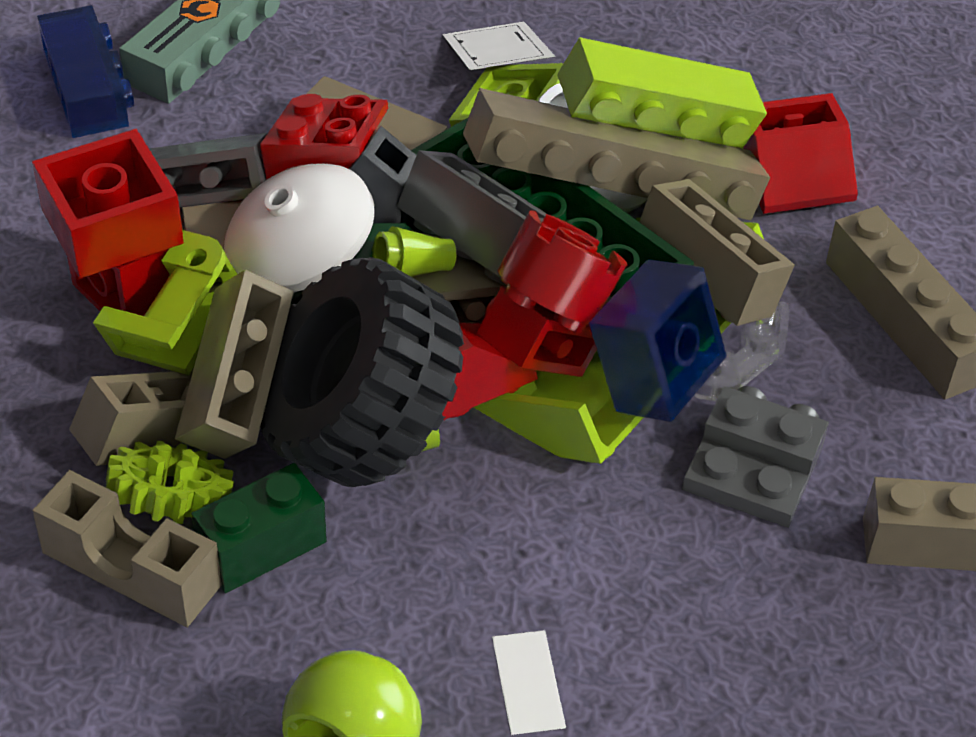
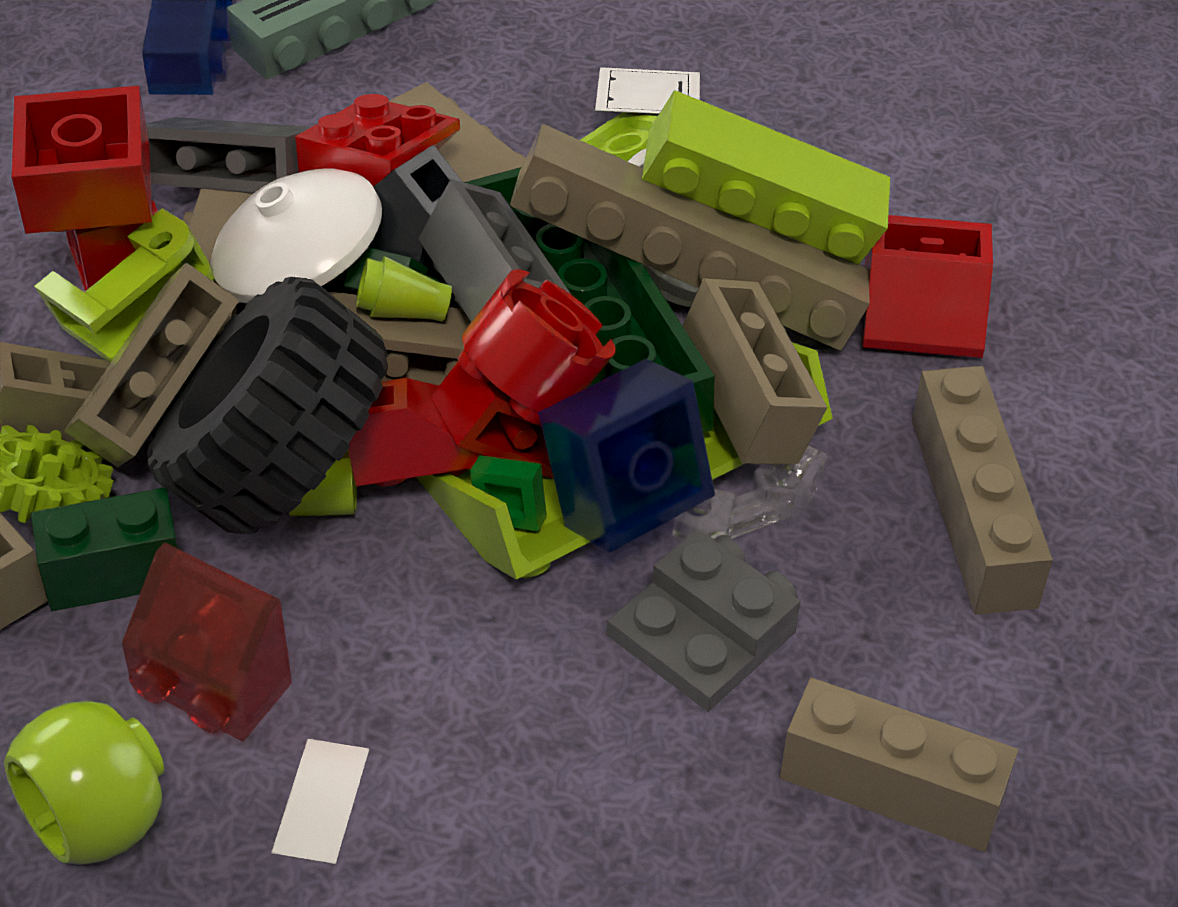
camera: 20 degrees right, 0 degrees up
none -> clear red slope [122,543,292,742]
none -> green tile [470,455,547,531]

